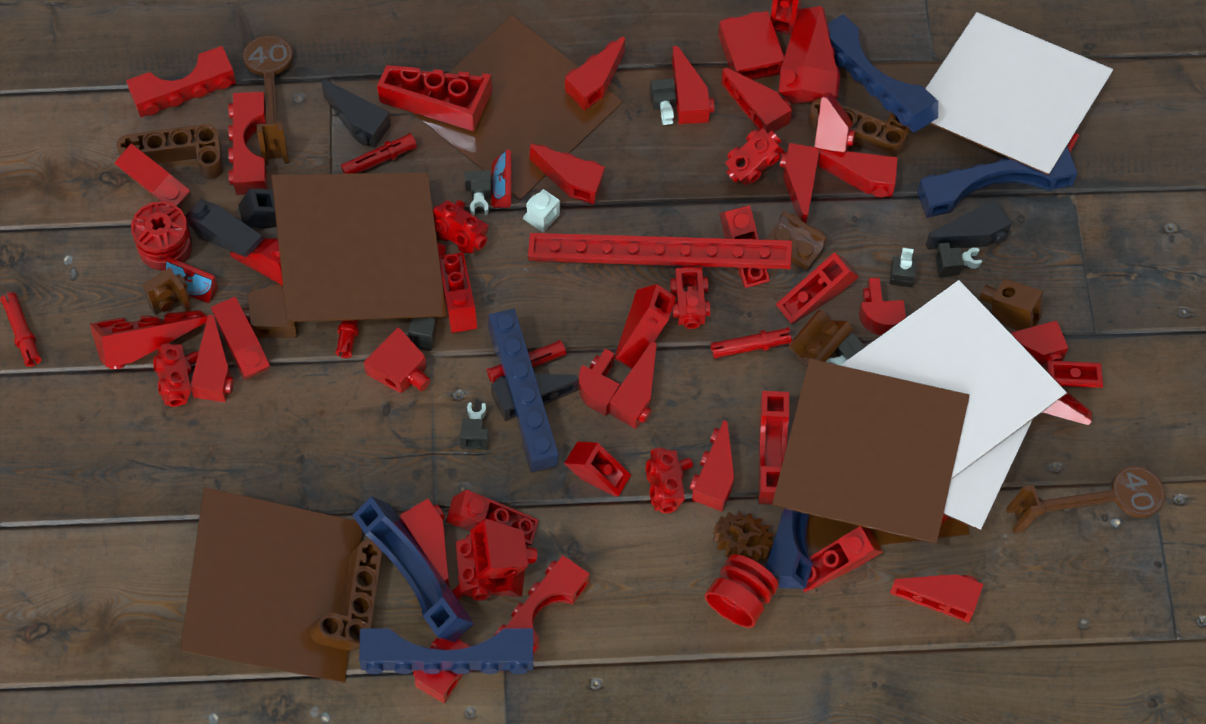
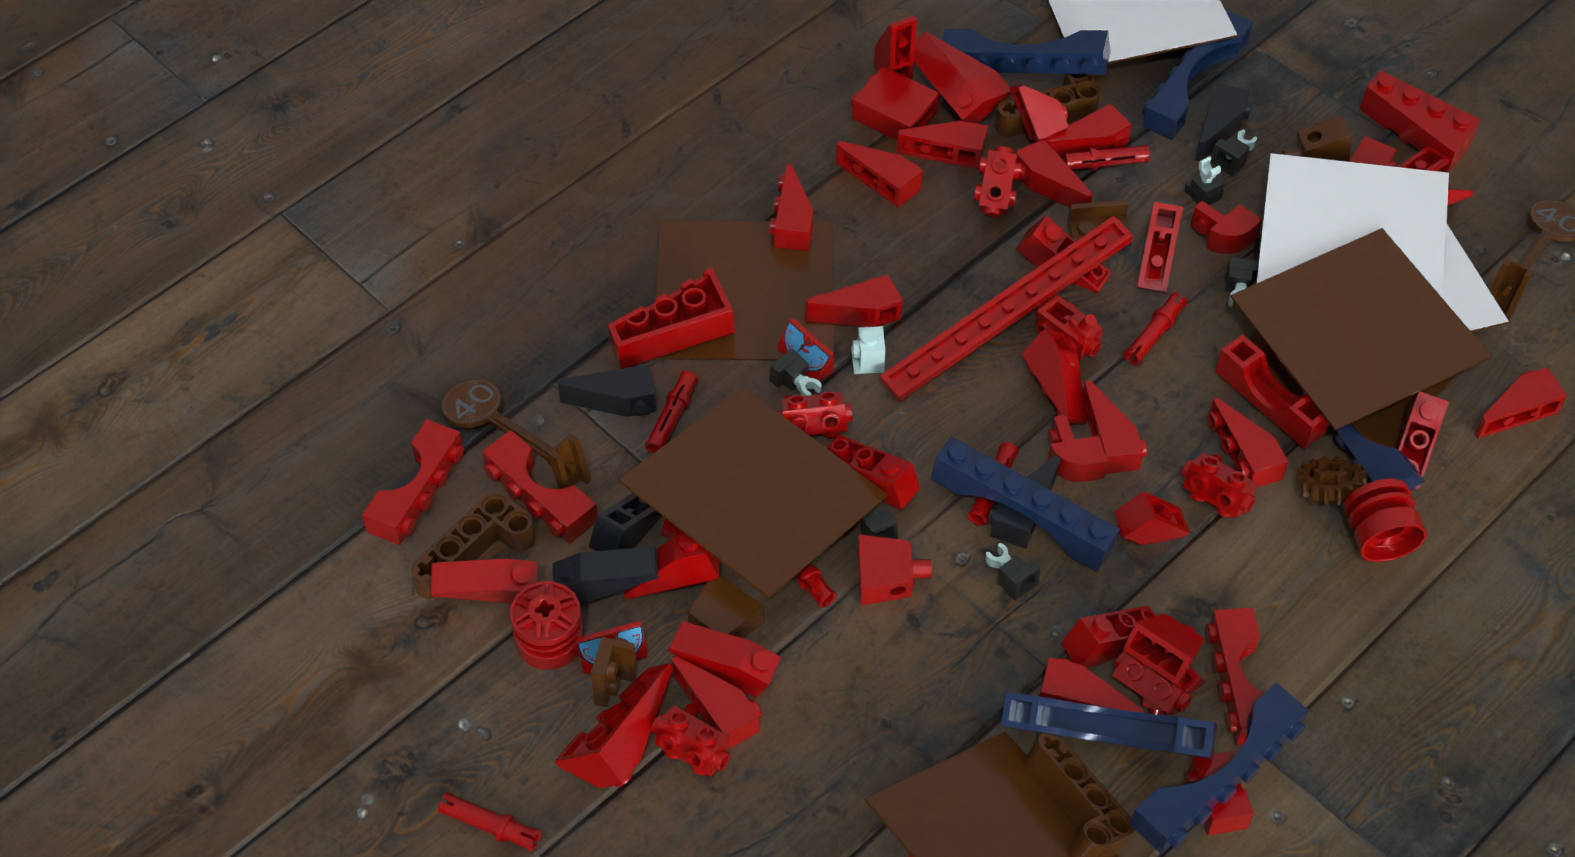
camera: 40 degrees left, 10 degrees down
pearl dark grey piece [650,78,676,125] -> none
reddish brown bracket [789,310,853,365] -> none
none -> red pin [1062,145,1150,171]
none -> red wedge [1360,70,1481,173]

